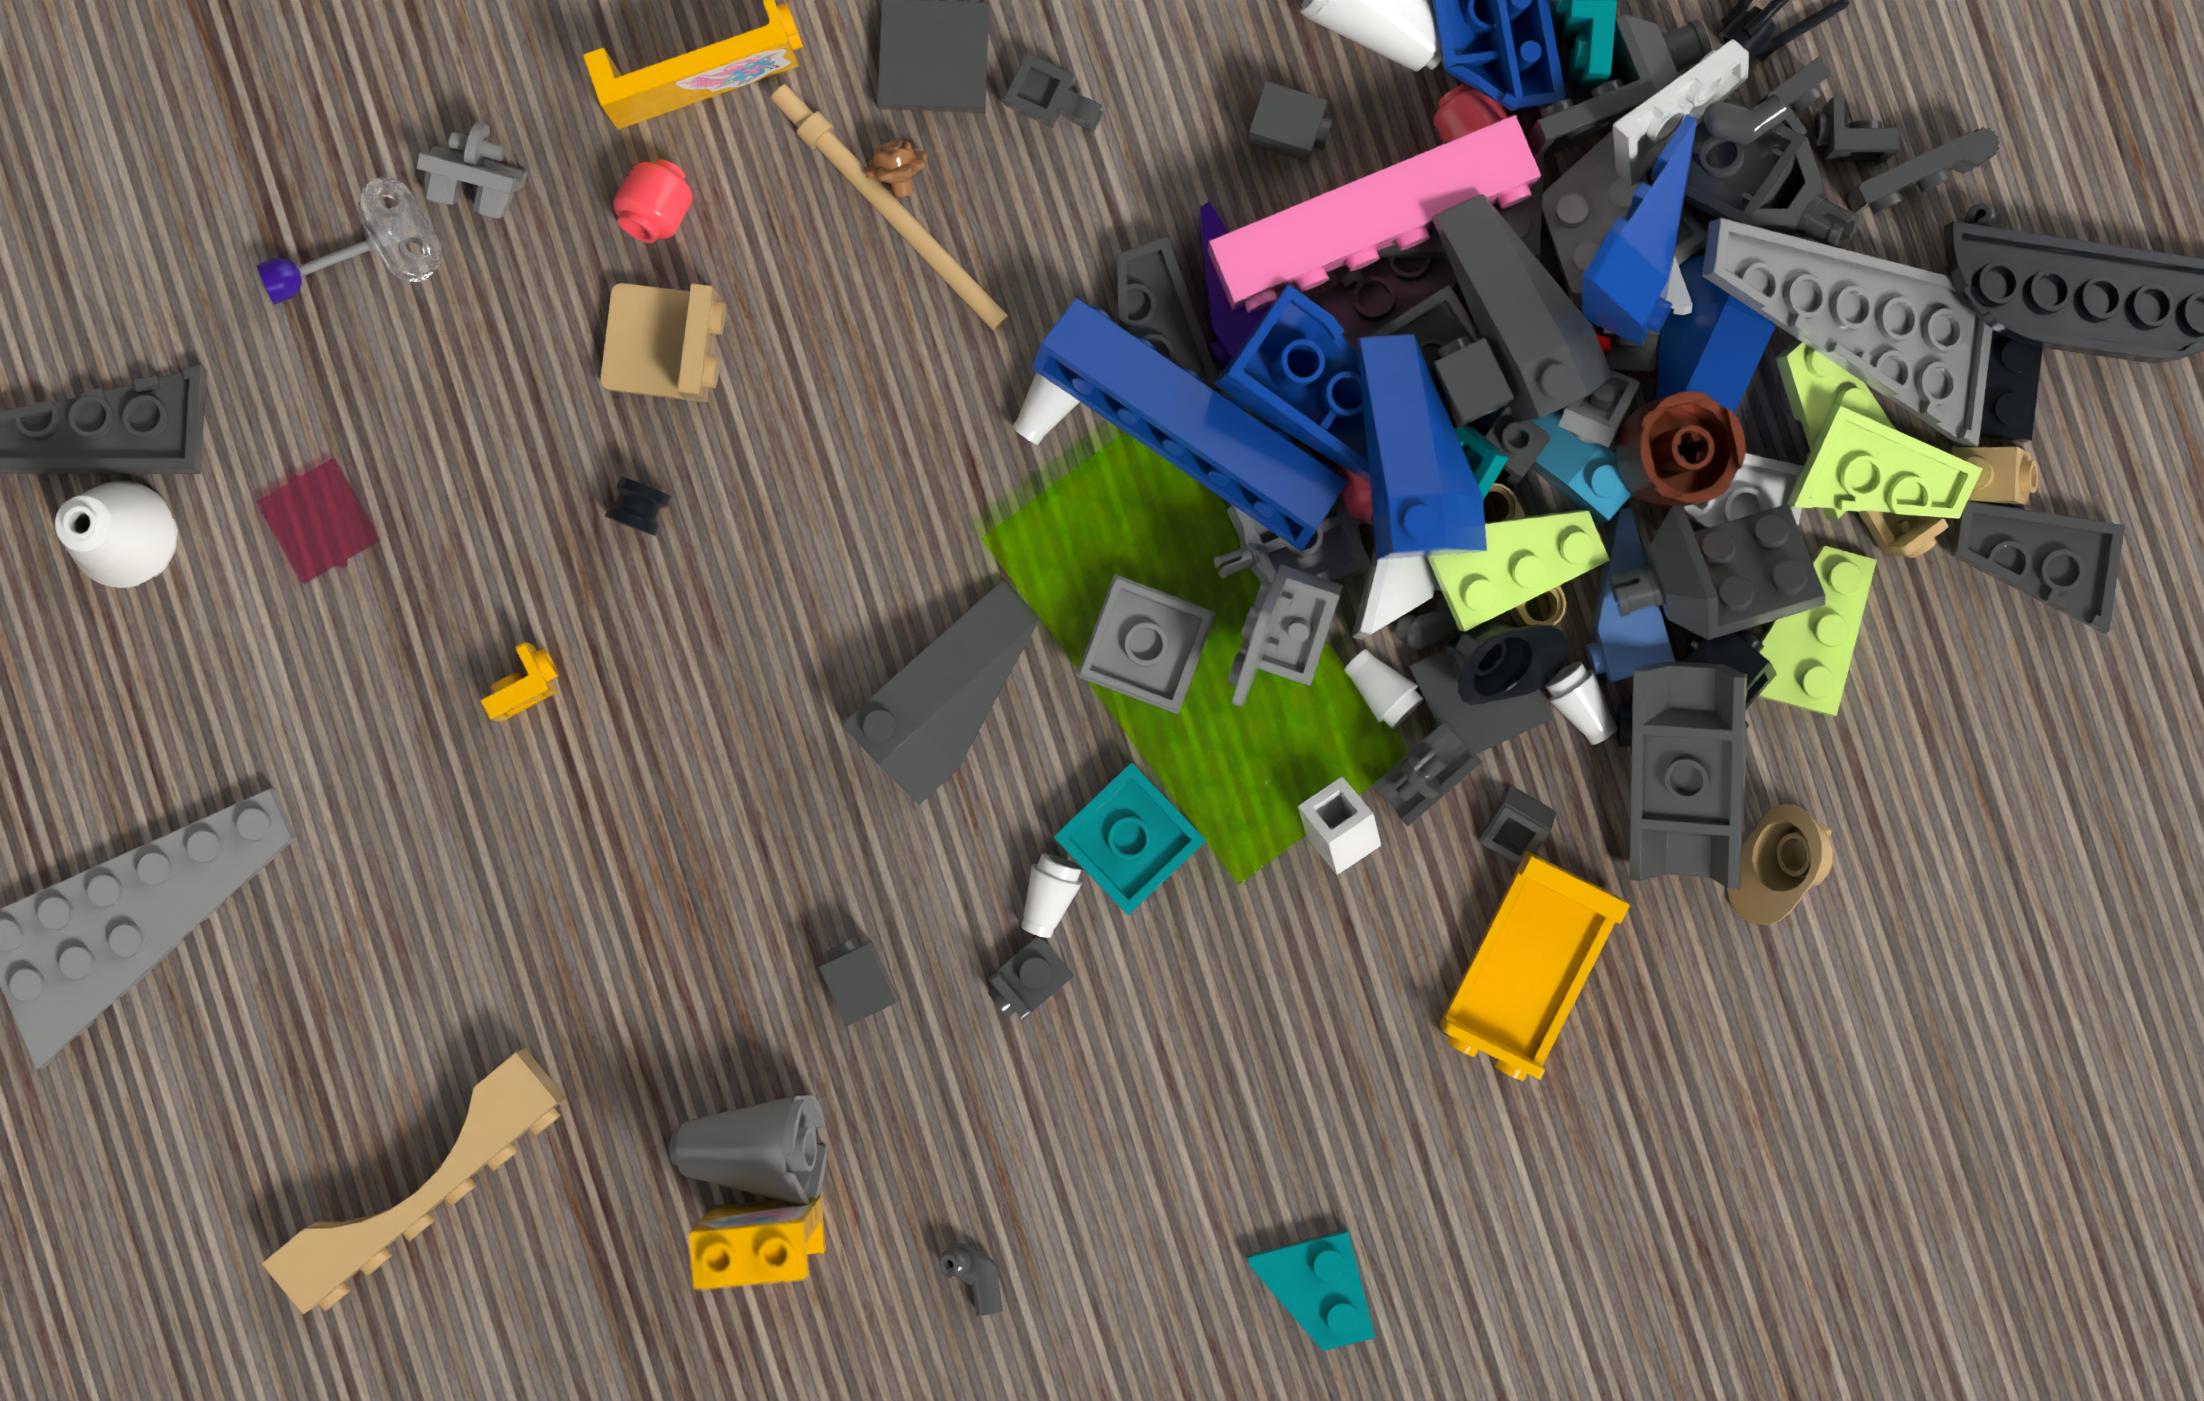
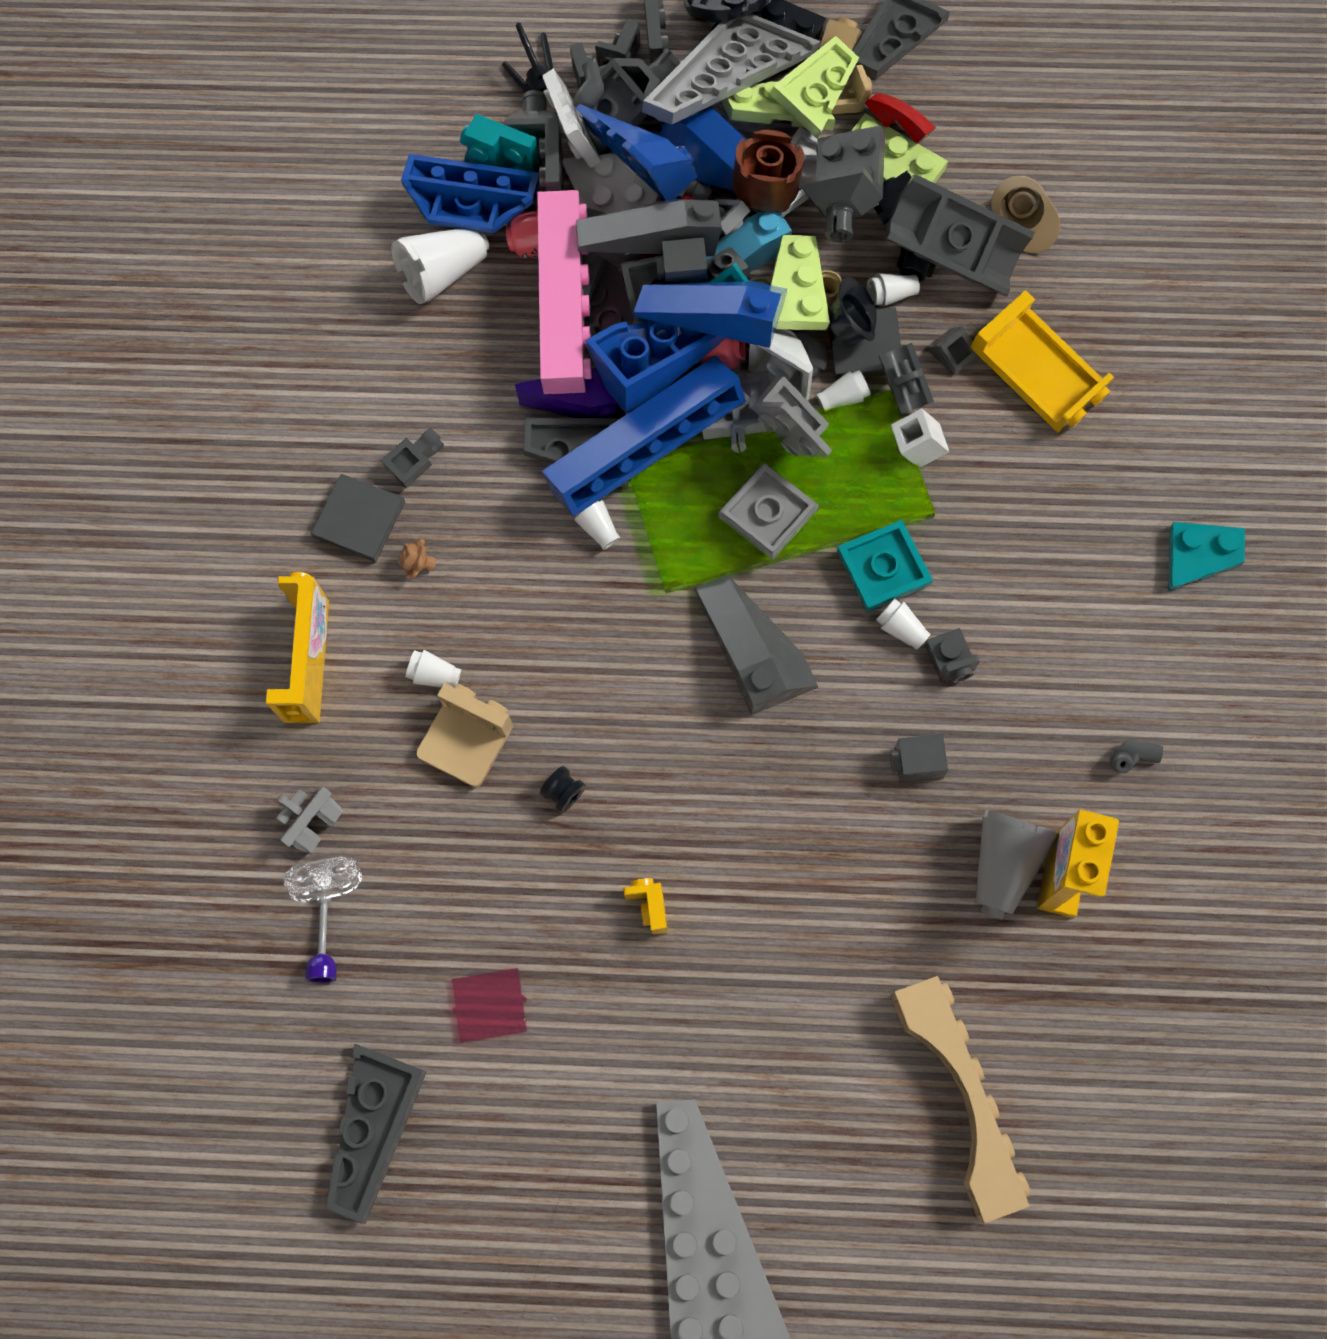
camera: 65 degrees left, 15 degrees down
white cone [55,481,178,588] -> none
coral head [613,159,693,243] -> none
tan bar [770,84,1009,331] -> none
dark grey brick [1247,81,1333,163] -> none
medium blue slope [1586,507,1675,684] -> none
none -> white cone [405,650,462,688]
none -> red slope [864,93,936,143]

